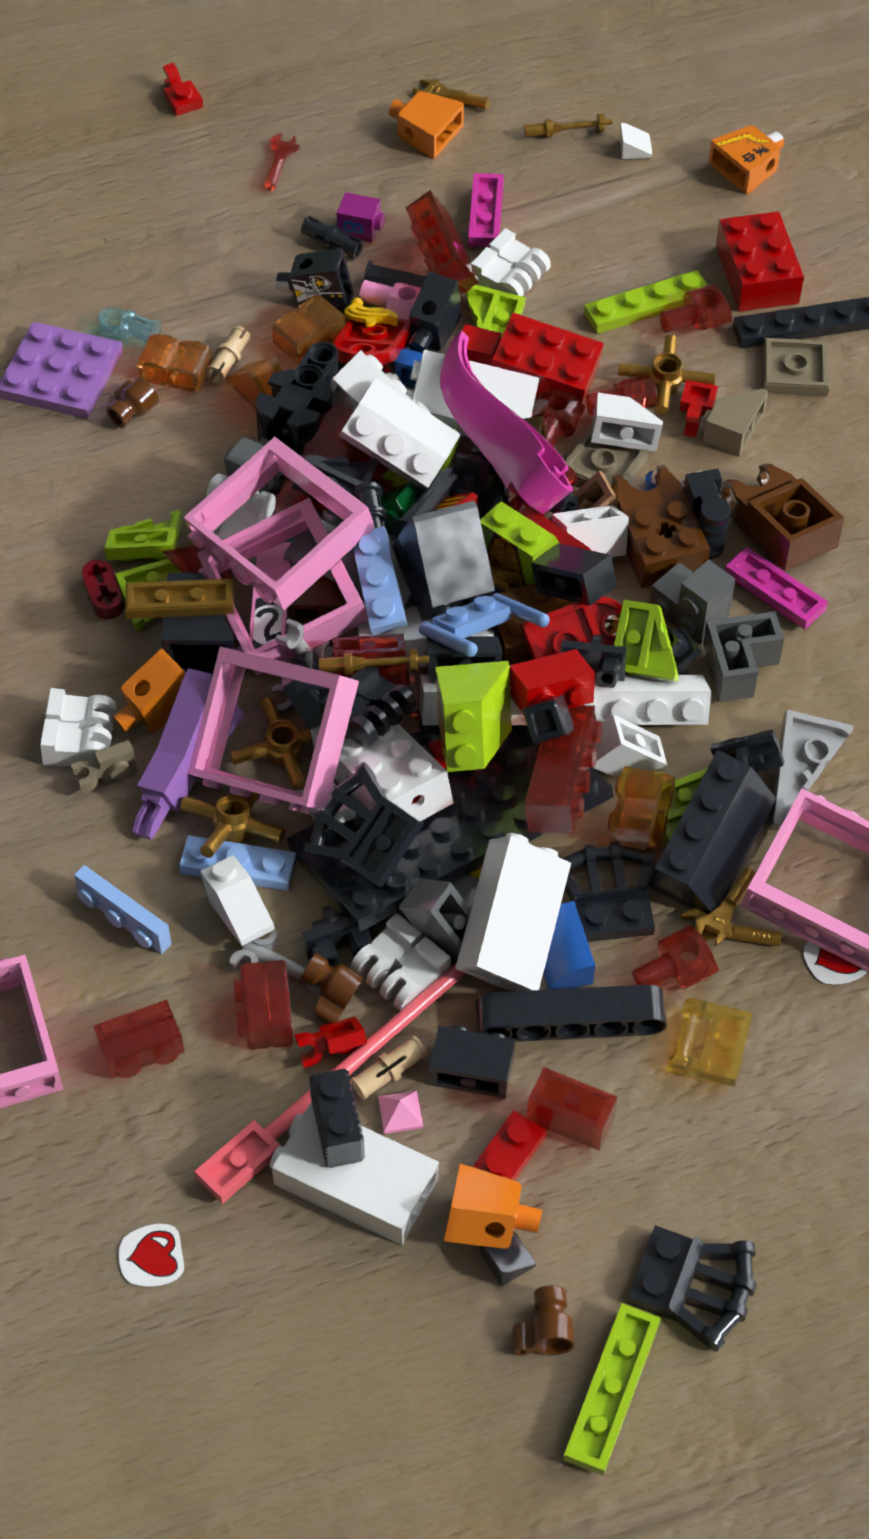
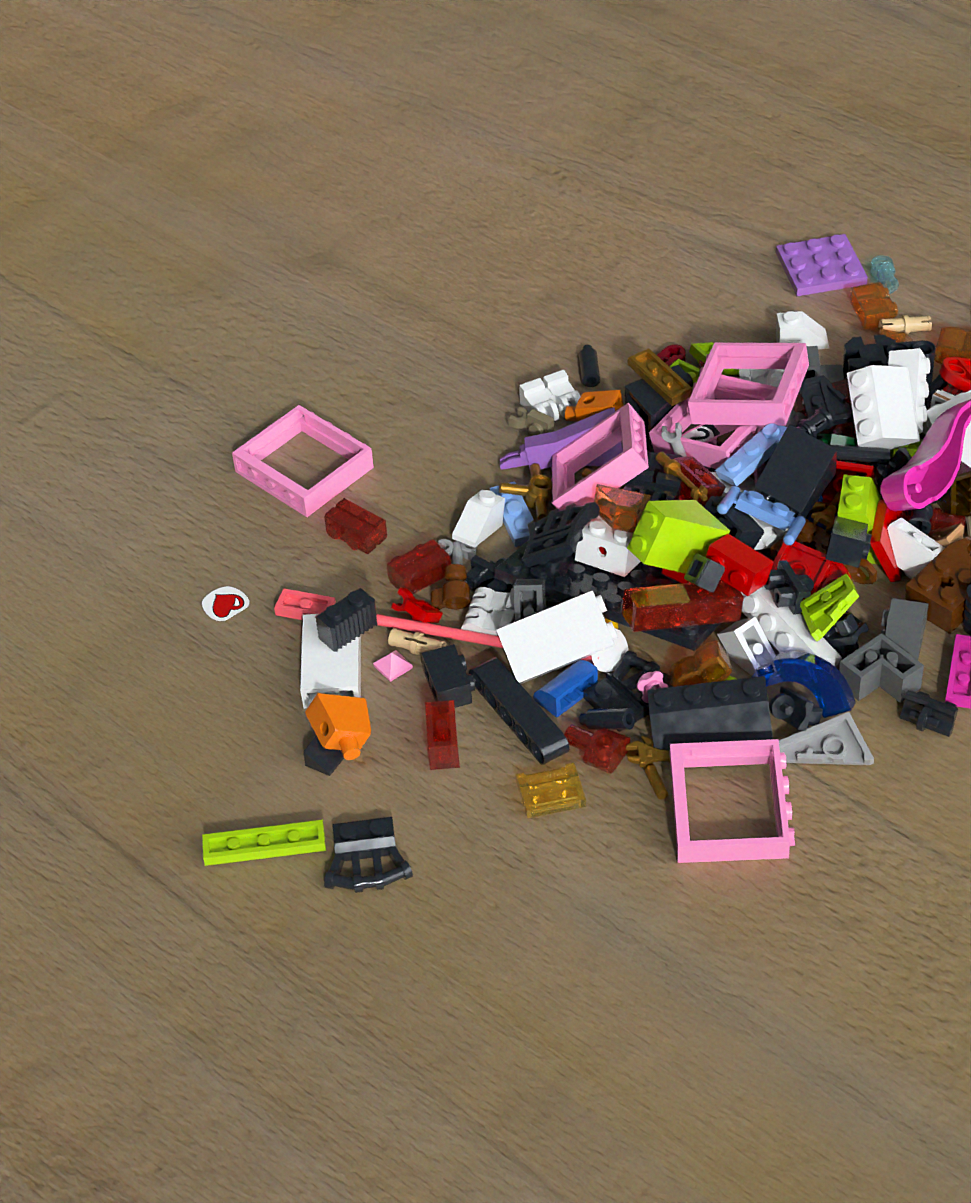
camera: 65 degrees right, 10 degrees down
light blue plate [74,865,172,955] -> none
reddish brown piece [106,377,159,428] -> none
red plate [473,1110,547,1181] -> none
reddish brown piece [512,1285,575,1356] -> none
sticker [804,942,867,985] -> none
none -> black cylinder [579,345,600,387]
none -> black cylinder [579,708,636,730]
none -> clear orange slope [594,484,651,533]
none -> bright pink plate [637,671,668,703]
none -> clear blue arch [751,651,856,718]
none -> white slope [776,311,829,349]
none -> black hips [900,690,958,737]

